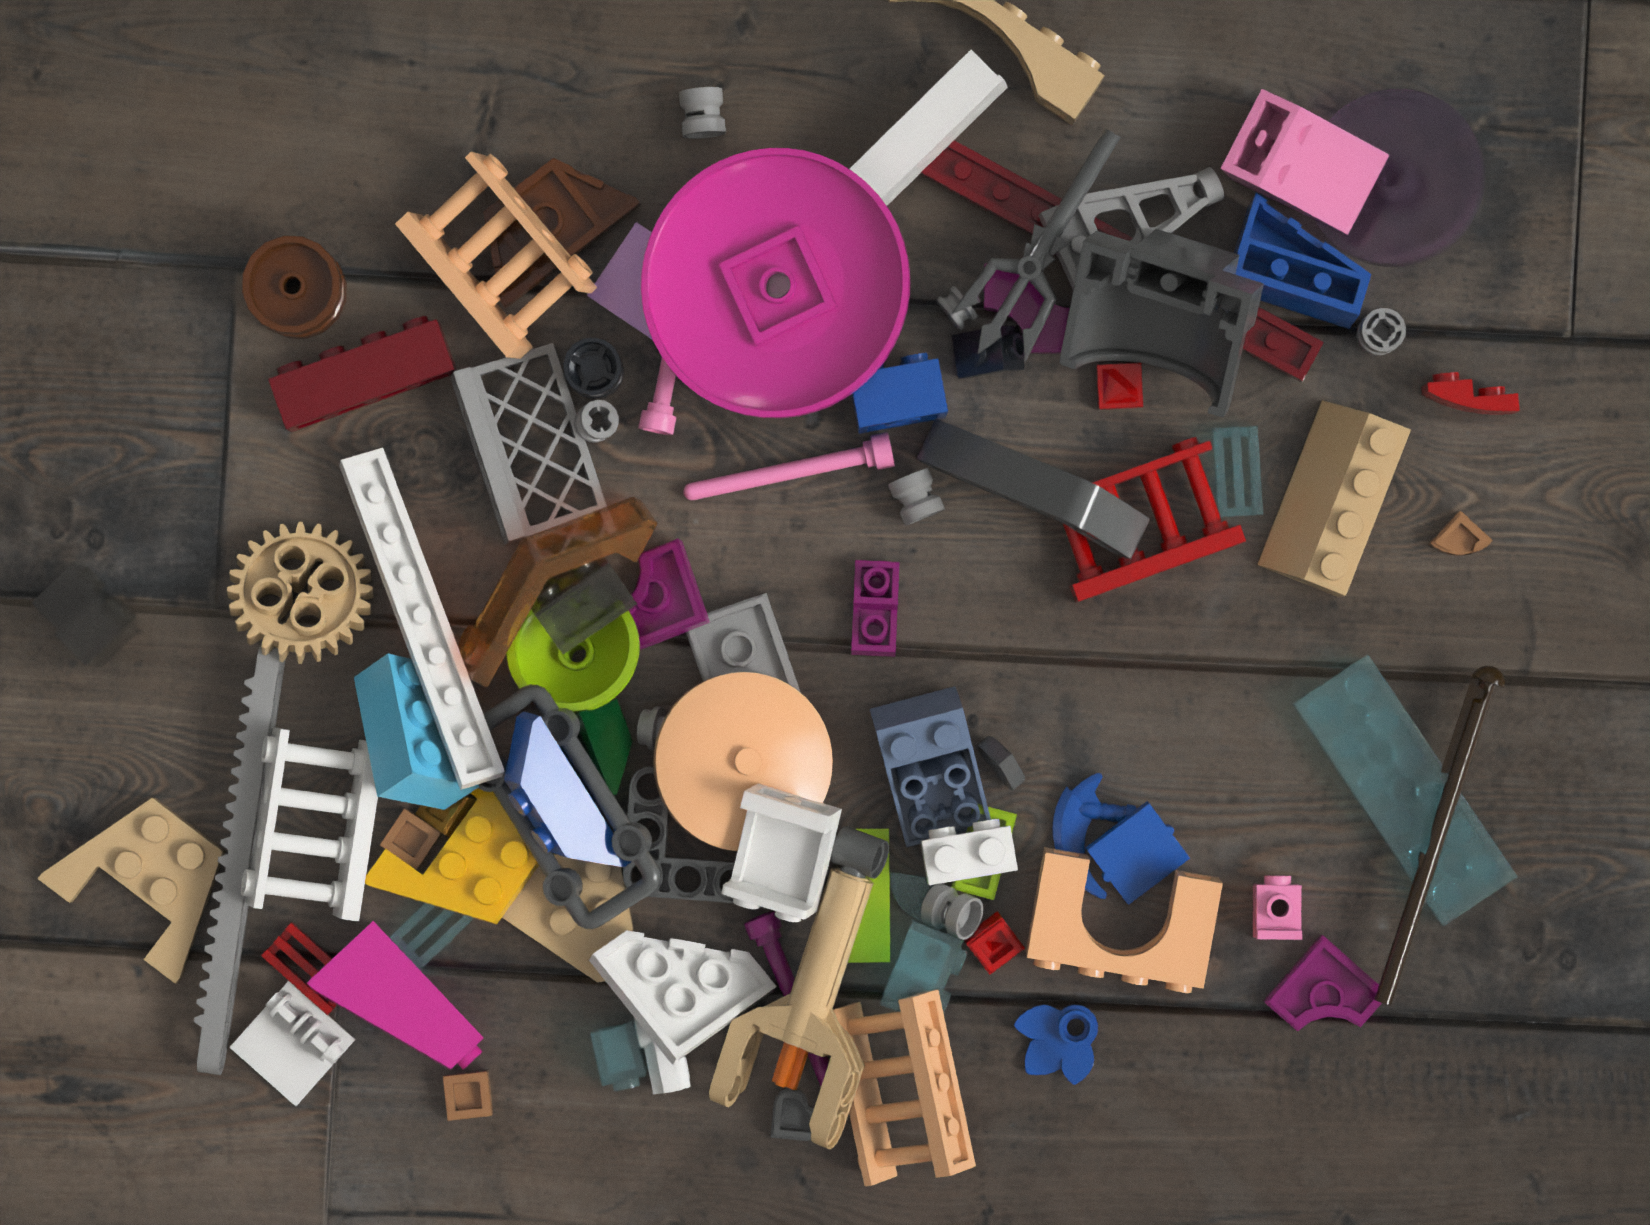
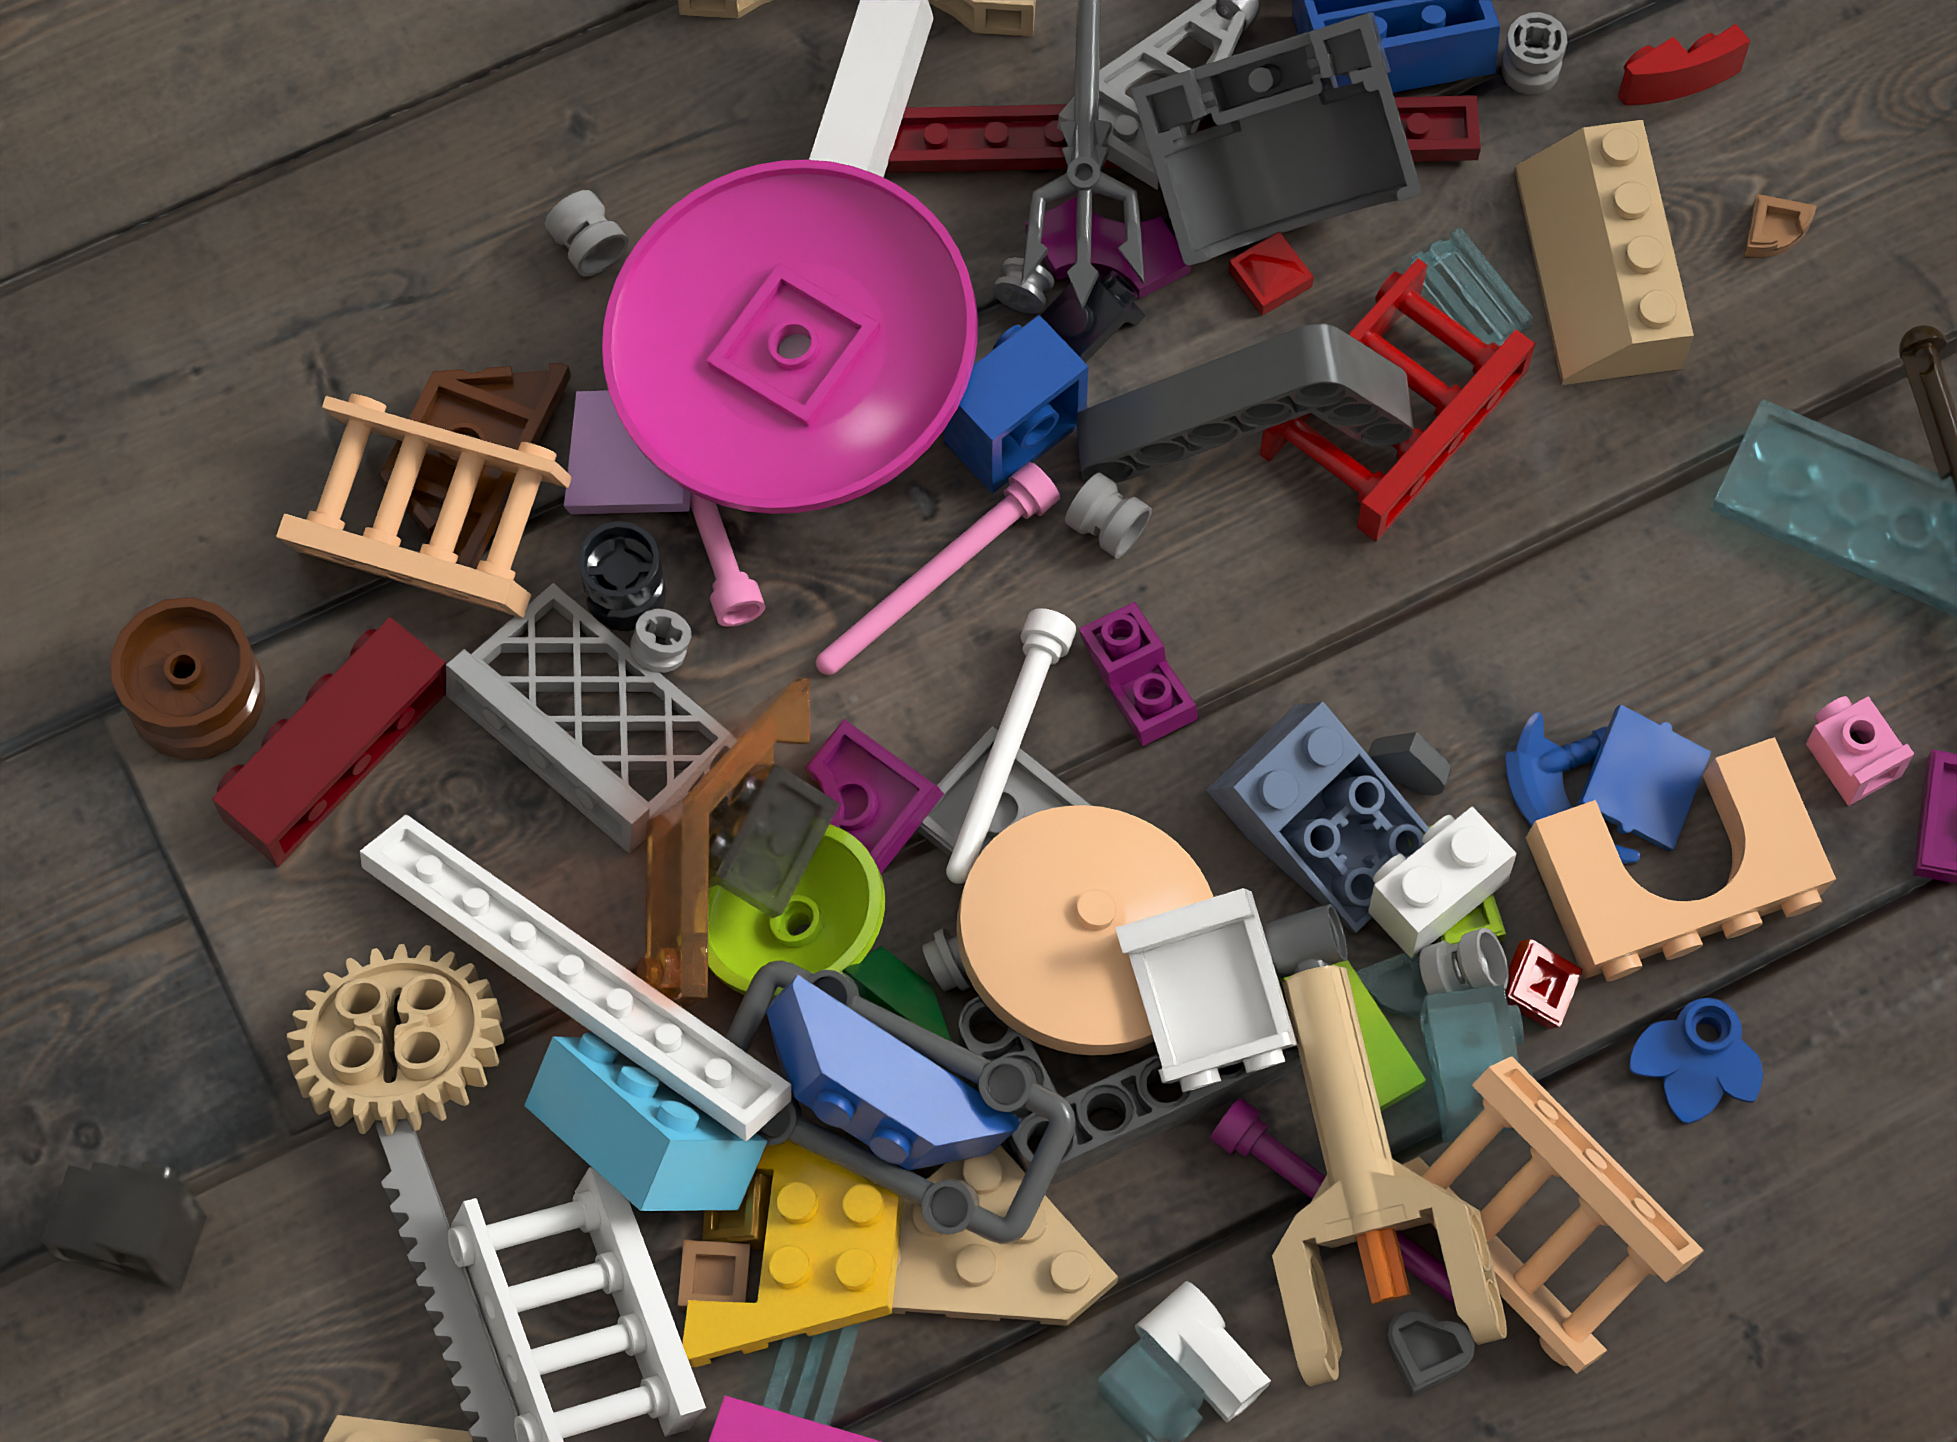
camera: 30 degrees left, 20 degrees down
white plate [589,930,777,1065] -> none
none -> white piece [946,609,1076,884]

